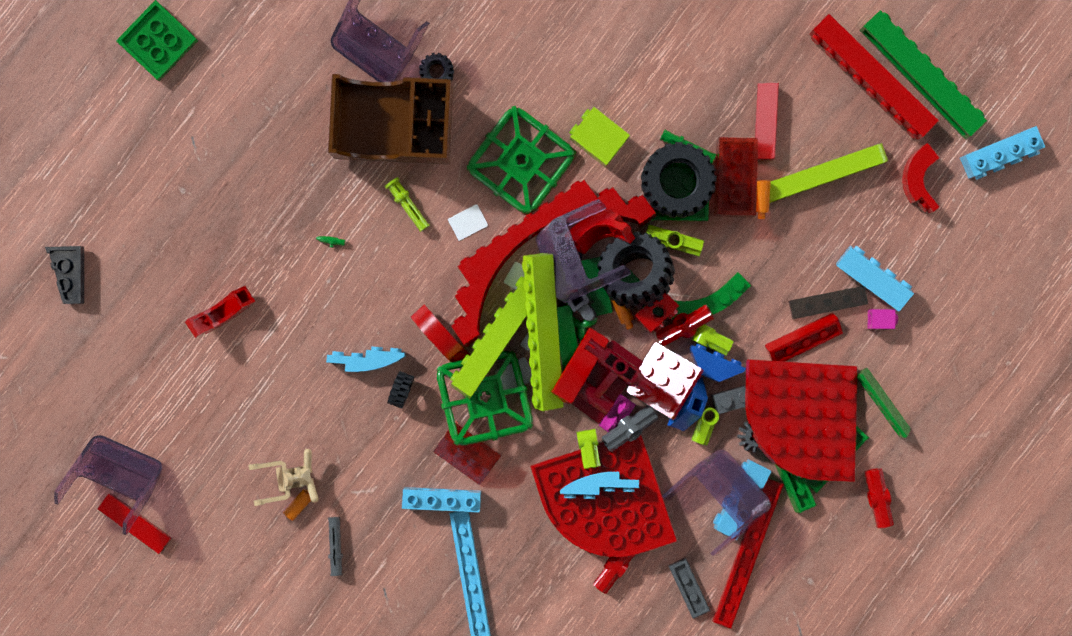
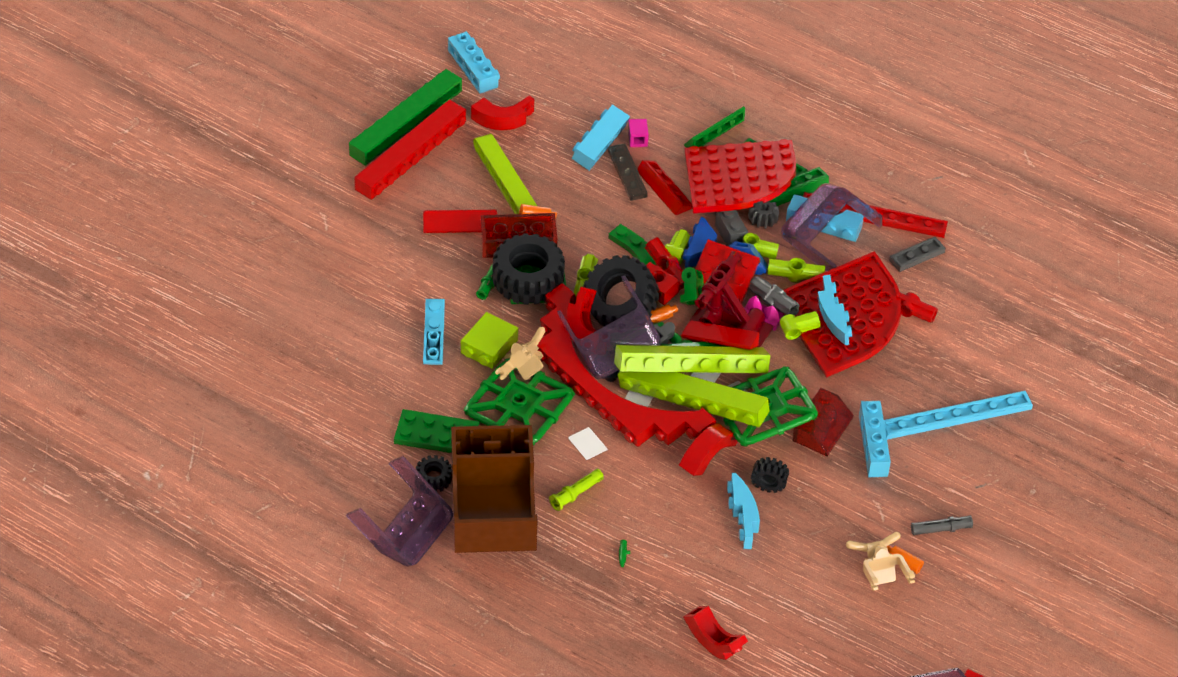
camera: 100 degrees left, 40 degrees down
red piece [865,468,894,528] -> none
none -> green plate [394,409,480,453]
none -> medium azure slope [423,299,445,365]
none -> tan piece [495,327,545,380]
none -> green leg [680,267,704,306]
none -> lime piece [768,258,825,283]

